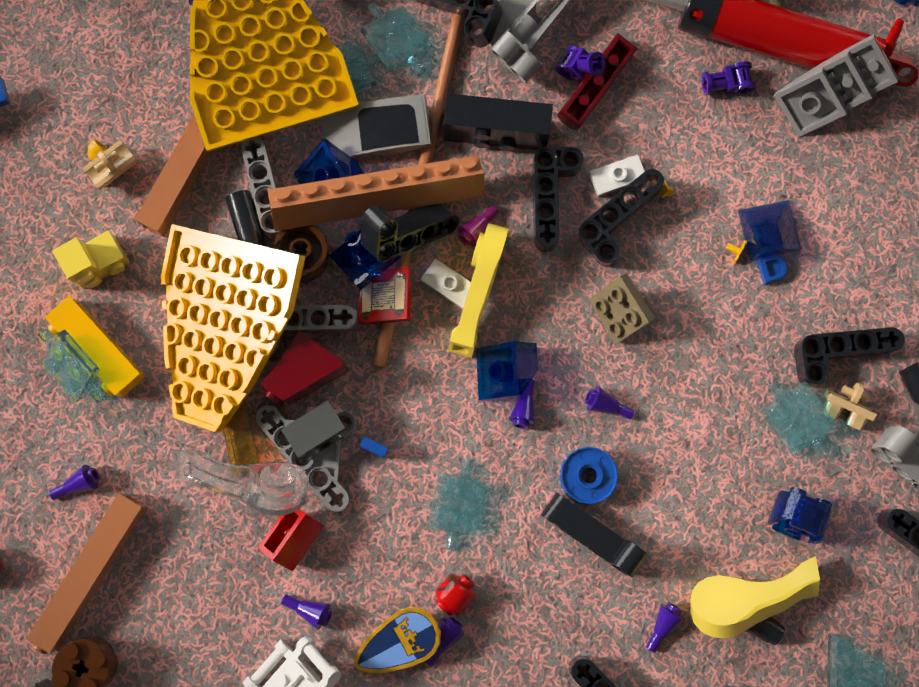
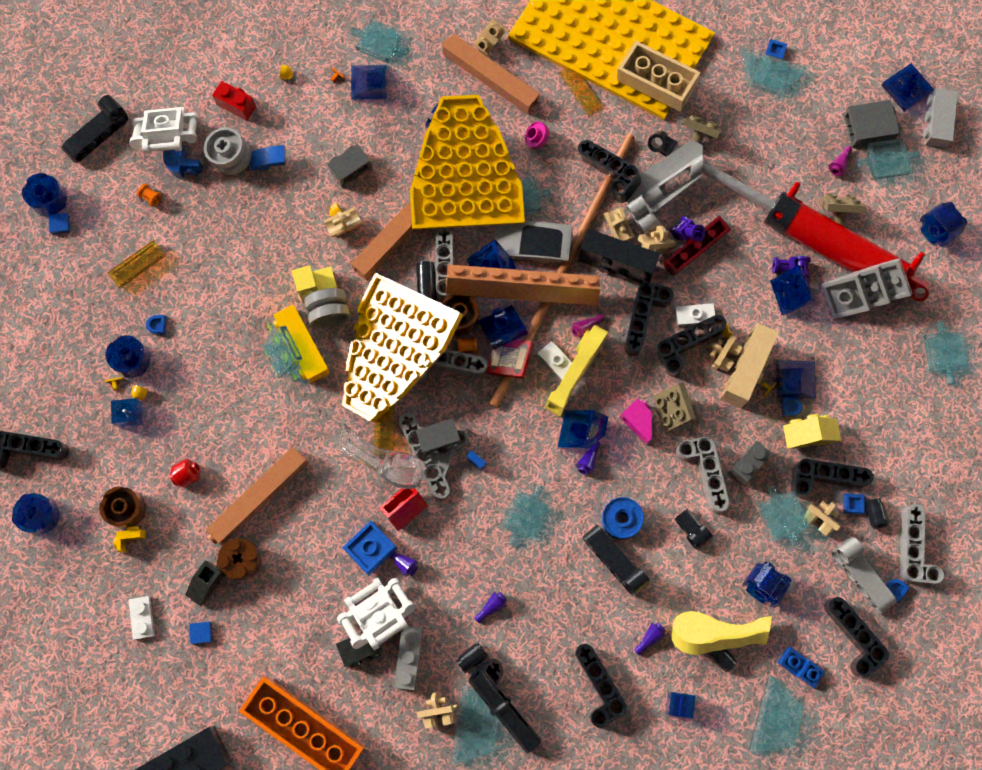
camera: 20 degrees right, 5 degrees down
dark purple cone [49,465,100,500] -> none
dark red slope [261,331,349,406] -> none
shield [354,607,441,673] -> none
clear light blue plate [361,2,433,77] -> none
black beam [361,203,460,262] -> none
red head [435,574,476,616] -> none
dark purple cone [585,386,634,419] -> none
none -> light grey wheel [304,288,351,328]
none -> dark grey brick [327,144,372,187]
none -> blue tile [342,521,398,576]
none -> orange bush [457,337,478,354]
none -> tan hips [604,207,634,241]
none -> dark pink slope [619,398,652,445]
none -> tan hips [638,226,676,255]
none -> black piece [674,508,713,550]
none -> light grey beam [676,437,729,514]
none -> tan hips [708,335,743,372]
none -> tan brick [720,323,779,409]
none -> dark grey brick [728,441,772,485]
none -> clear blue plate [770,265,815,315]
none -> blue slope [777,646,825,689]
none -> light yellow brick [783,414,842,449]
none -> blue tile [843,493,865,515]

